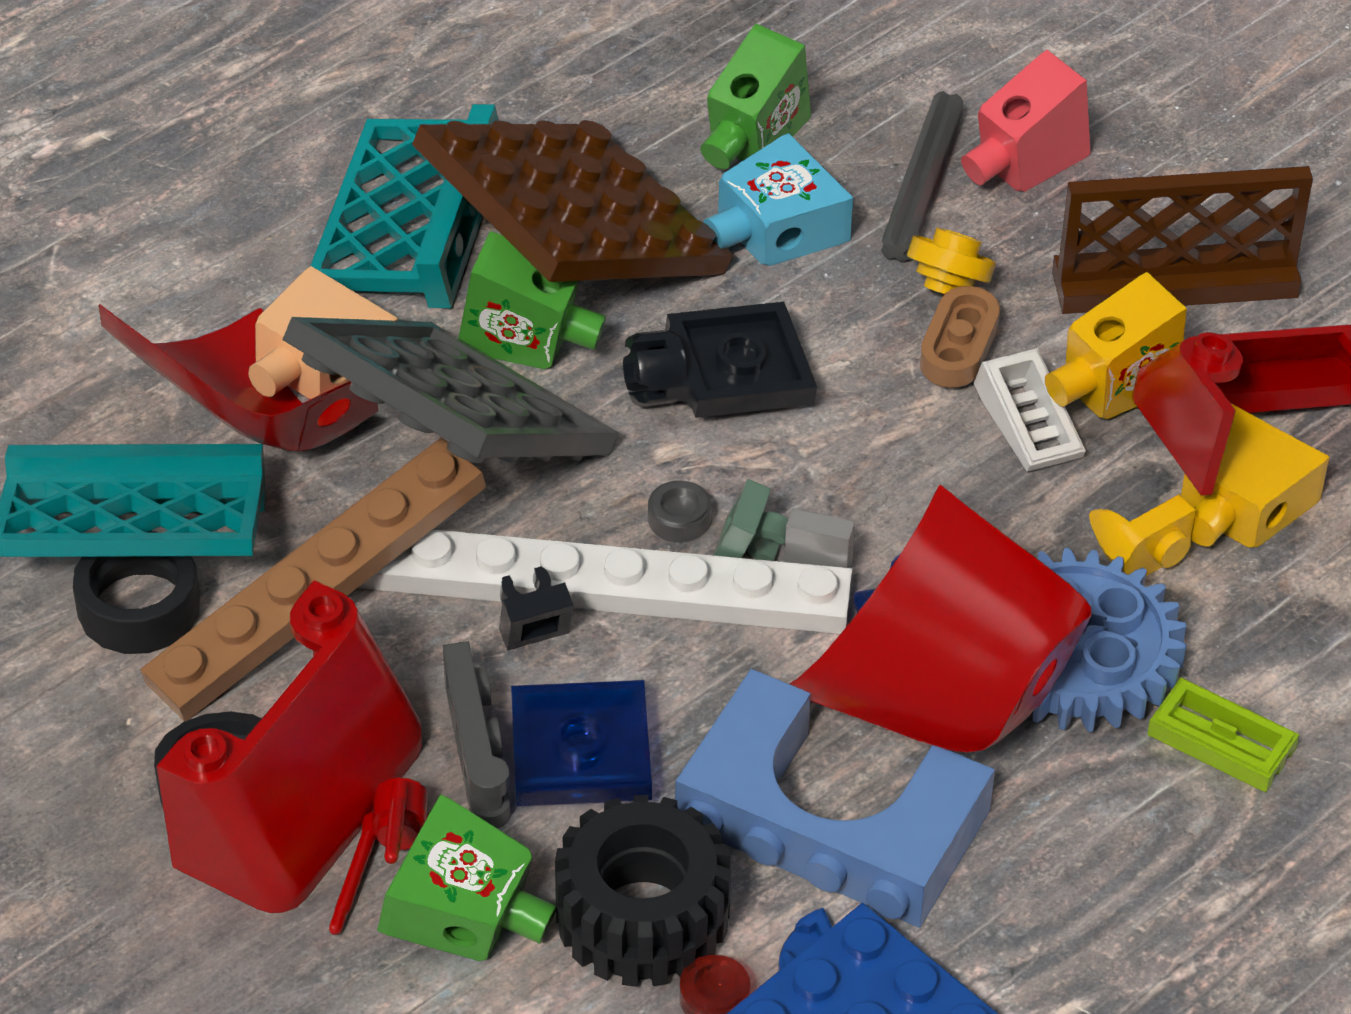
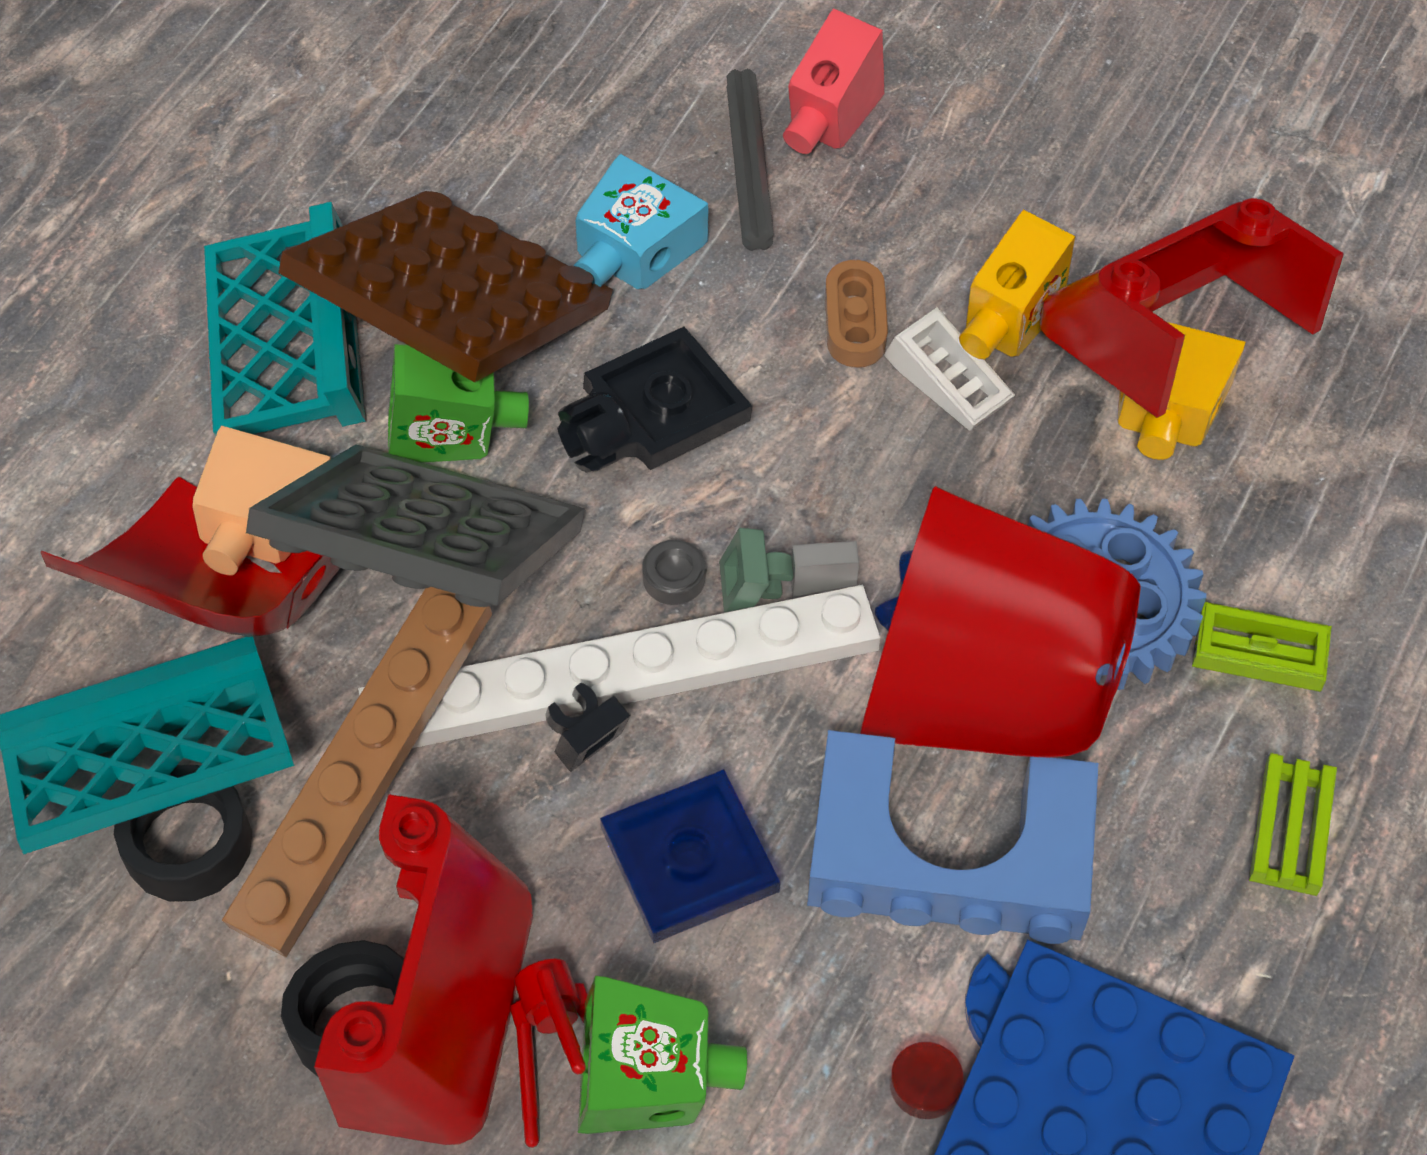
camera: 20 degrees left, 10 degrees up
dark grey plate [443,641,511,828] -> none
black tyre [555,795,731,987] -> none
bright green torso [700,24,811,169] -> none
yellow plate [906,227,996,294] -> none
reddish brown fence [1052,166,1313,314] -> none
yellow plate [1089,494,1196,576] -> none
none -> lime tile [1249,753,1337,896]

